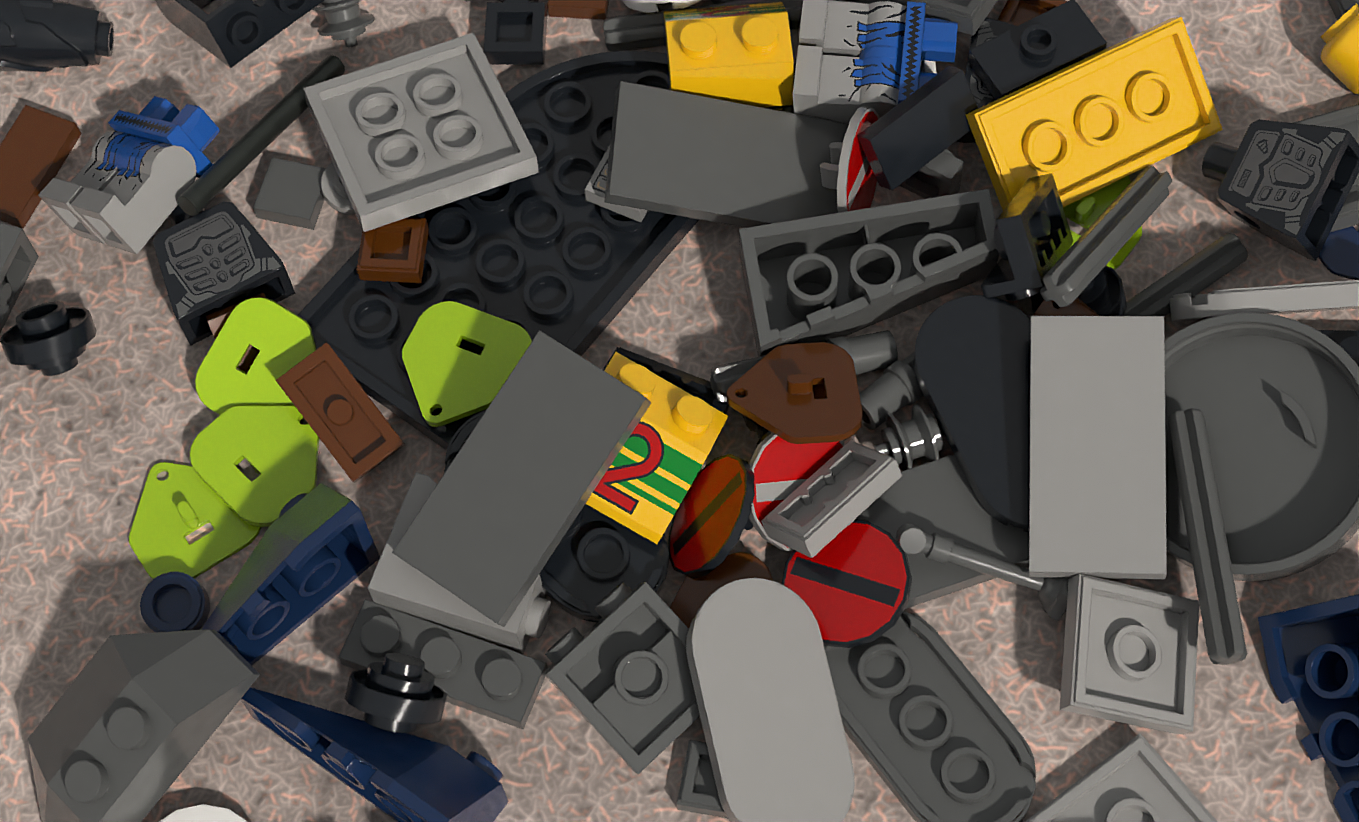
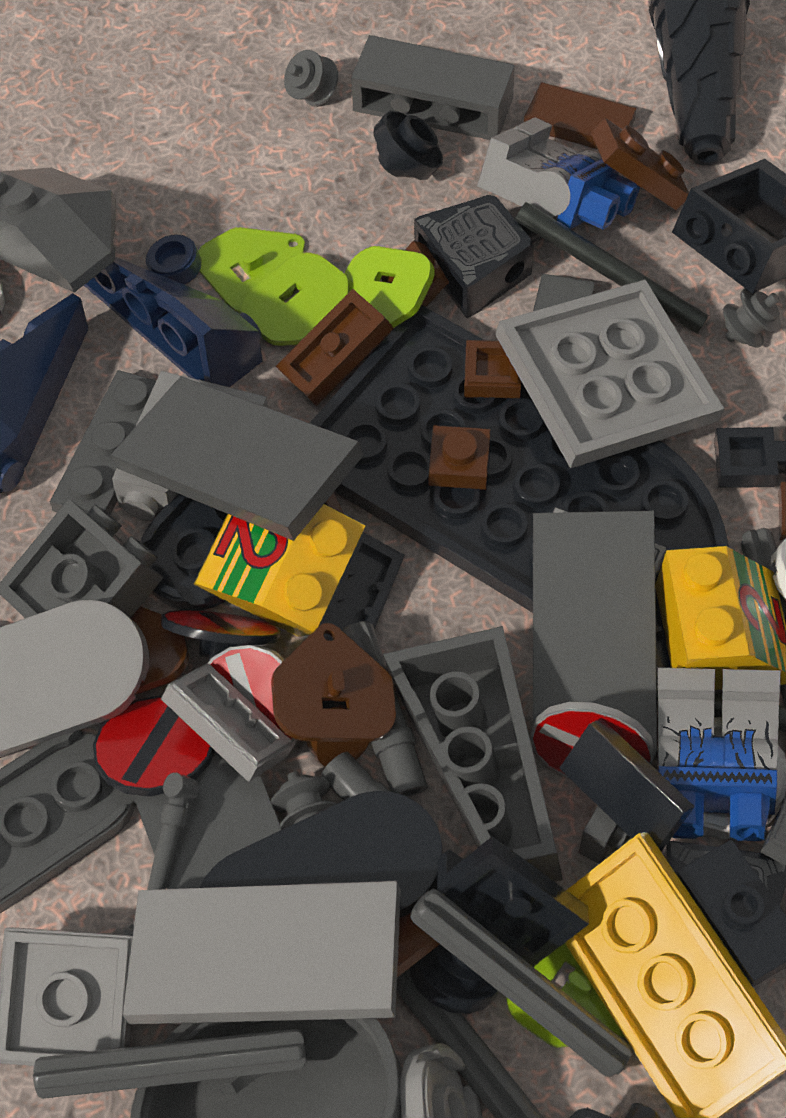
camera: 85 degrees right, 5 degrees down
black plate [344,653,448,733] -> none
lime piece [402,301,532,427] -> none
none -> reddish brown plate [429,425,490,490]
none -> reddish brown plate [591,118,689,210]

